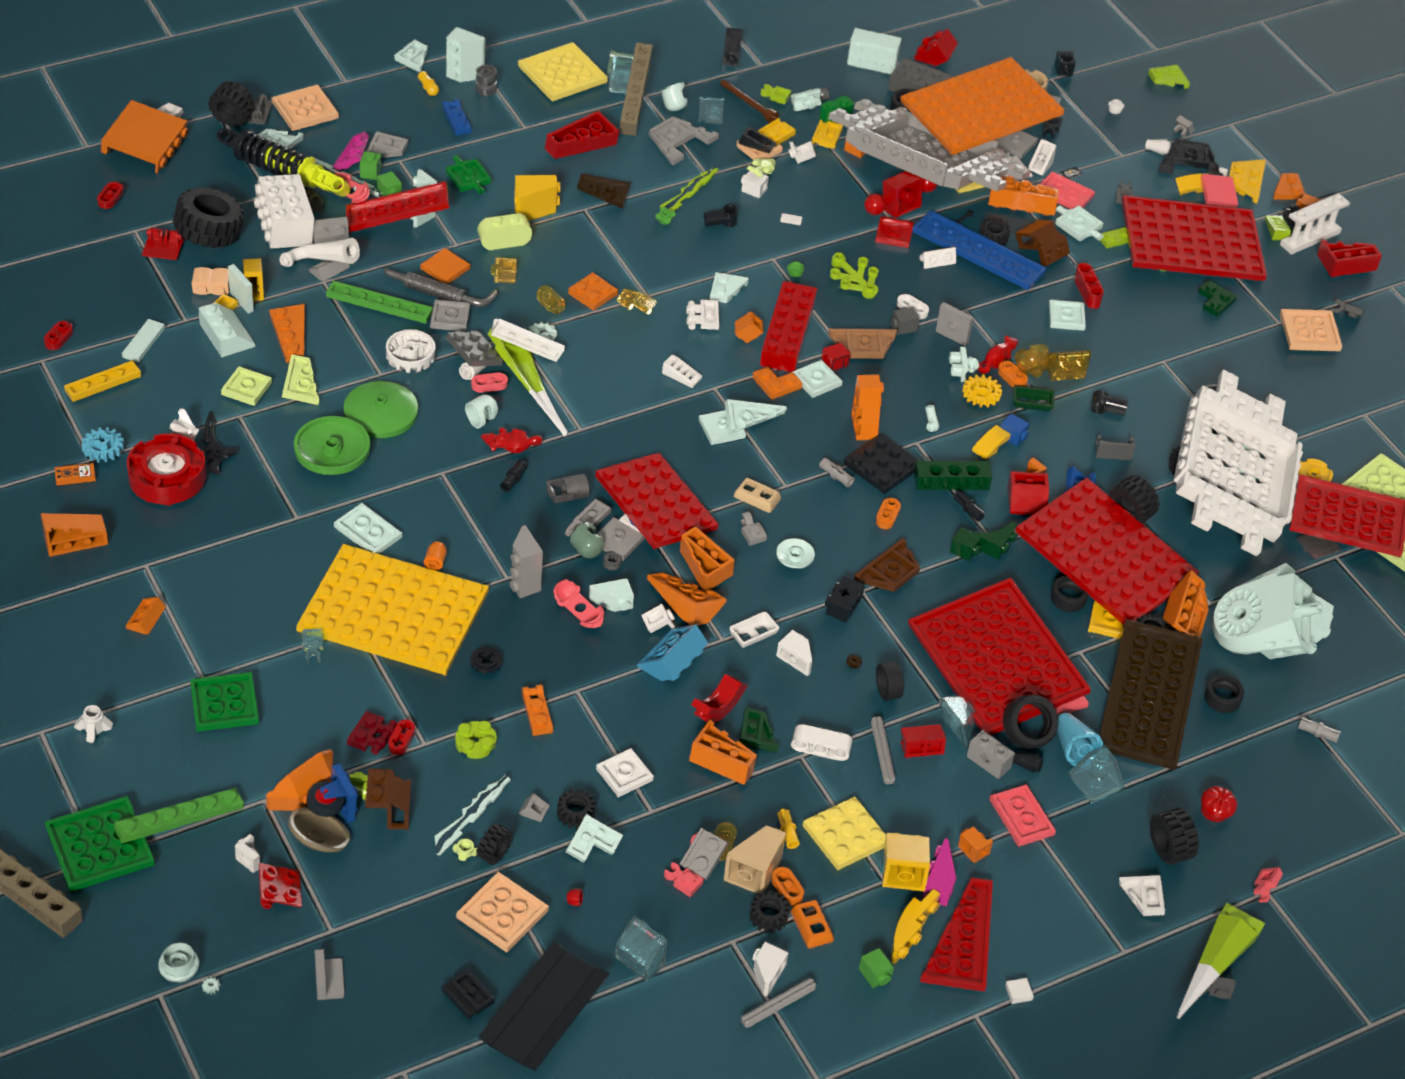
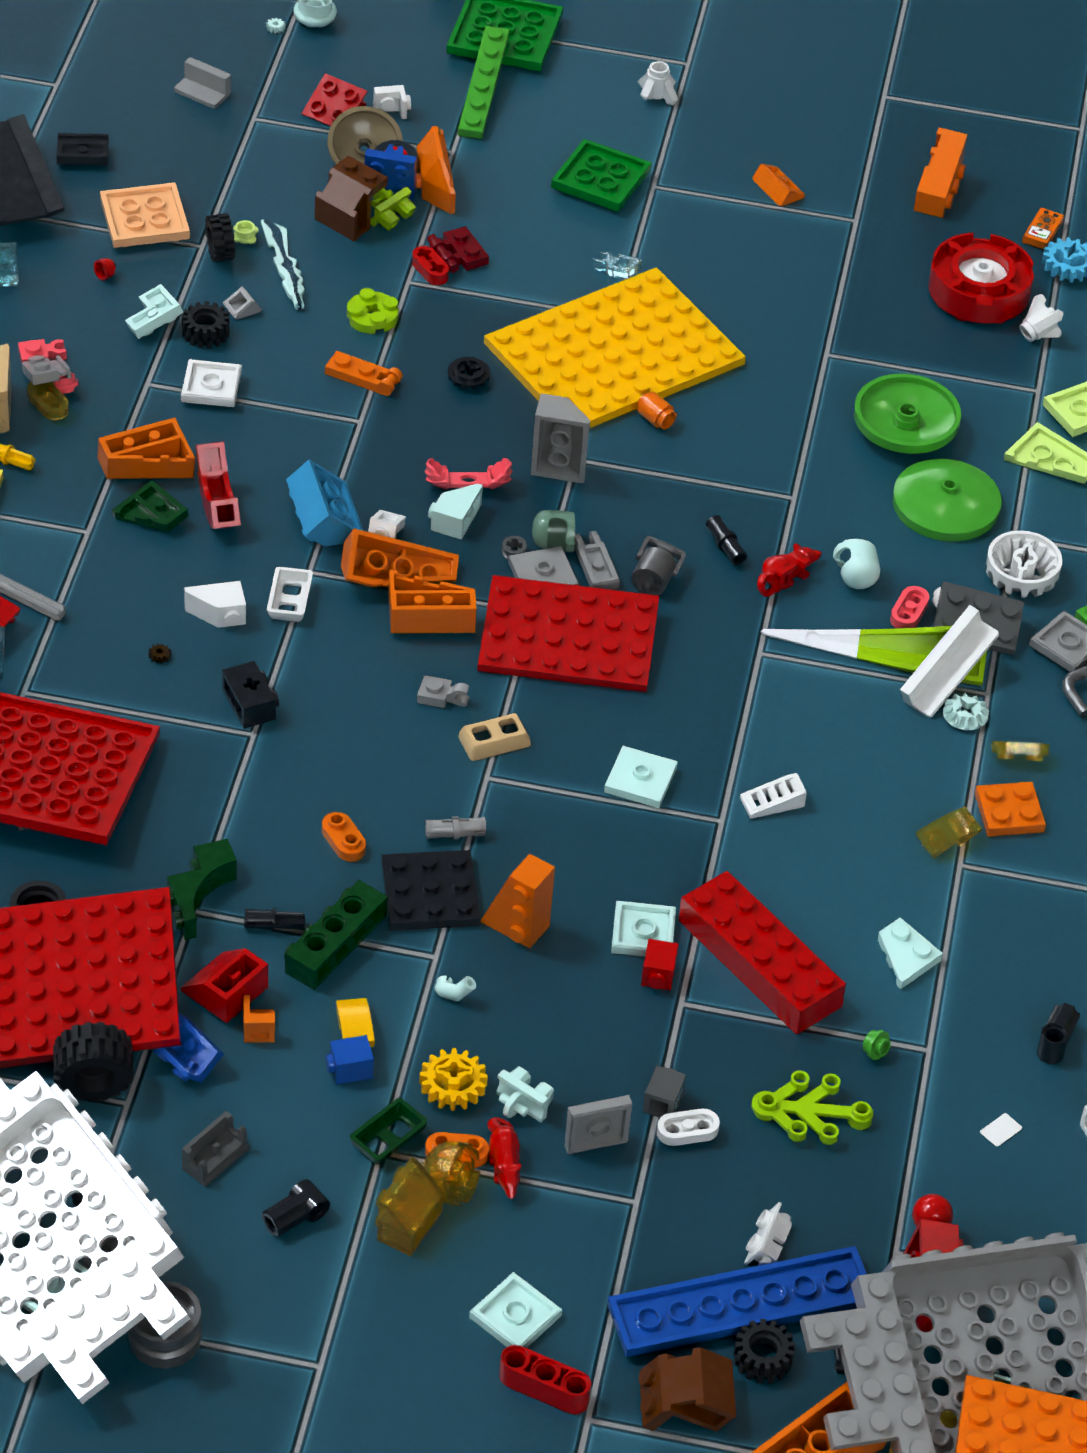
camera: 130 degrees right, 0 degrees up
black piece [203,411,236,475] -> none
light aqua tile [334,503,402,554] -> none
white plate [686,300,719,330] -> none
light aqua wing [725,399,787,433] -> none
orange brick [735,311,763,343] -> none
orange plate [752,367,803,400] -> none
light aqua dish [776,538,815,568] -> none
white beam [791,724,853,761] -> none
medium nougat wing [829,329,897,359] -> none
reddish brown wing [854,538,920,592] -> none
red tile [875,216,914,248] -> none
black tyre [876,661,904,701] -> none

